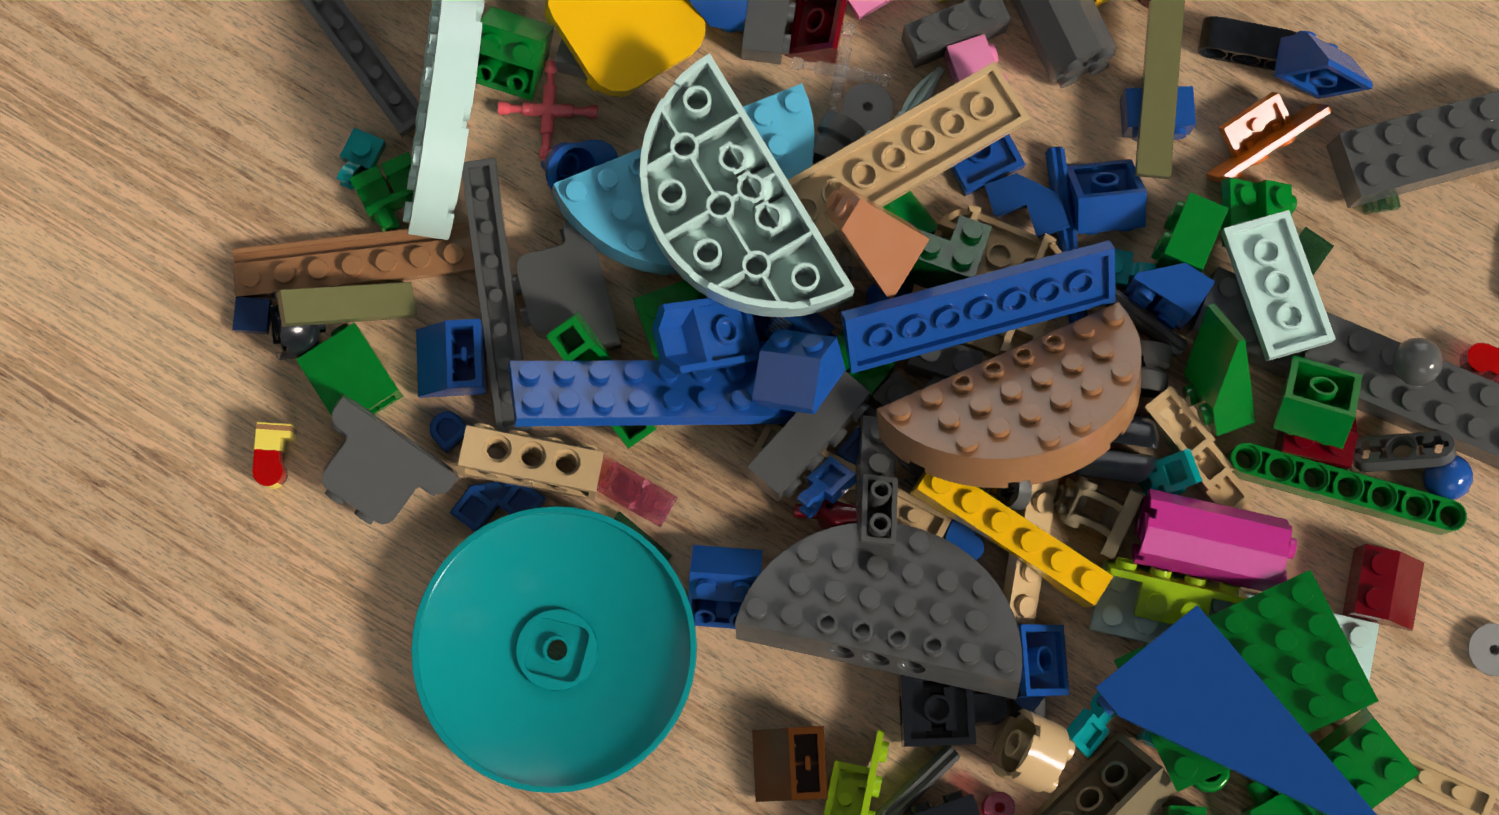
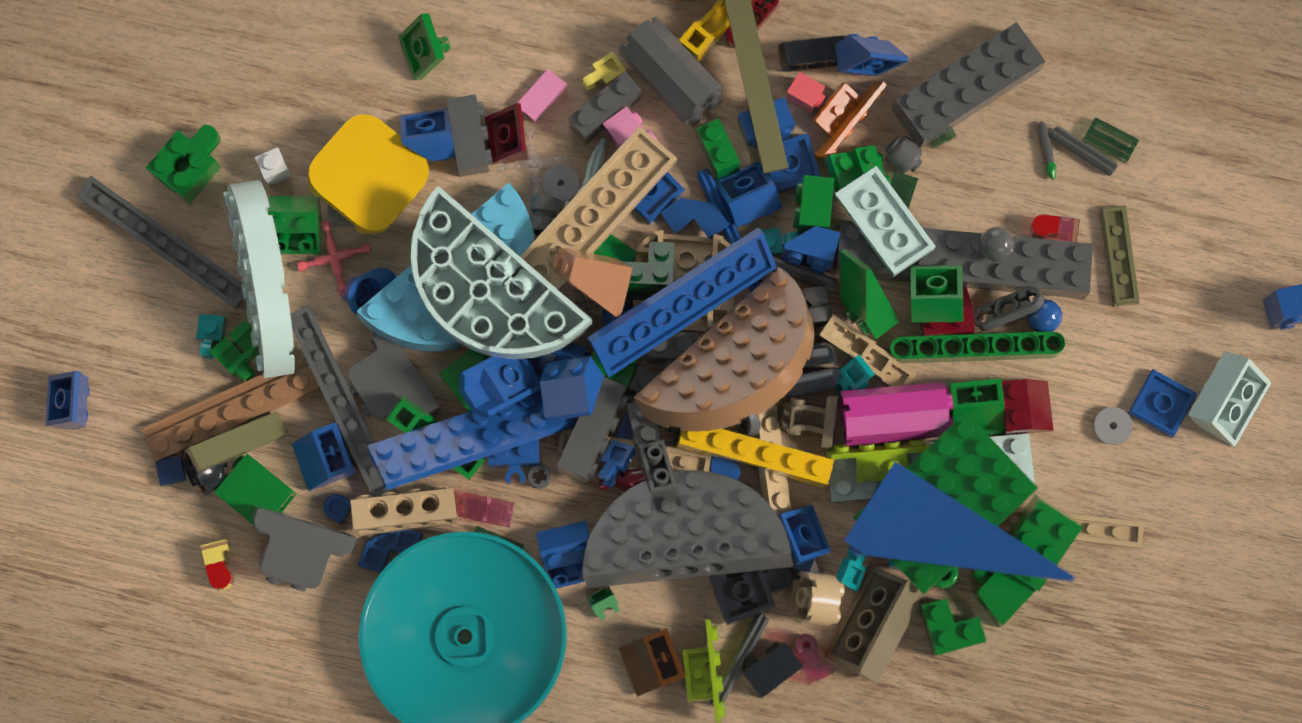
camera: 15 degrees left, 0 degrees up
none -> blue slope [45,371,90,430]
none -> blue brick [488,439,541,484]
none -> dark grey bush [528,465,551,489]
none -> green tile [586,586,619,621]
none -> green brick [696,118,740,179]
none -> blue tile [767,133,821,193]
none -> coral brick [786,72,826,114]
none -> dark grey head [885,136,922,173]
none -> green slope [948,379,1004,435]

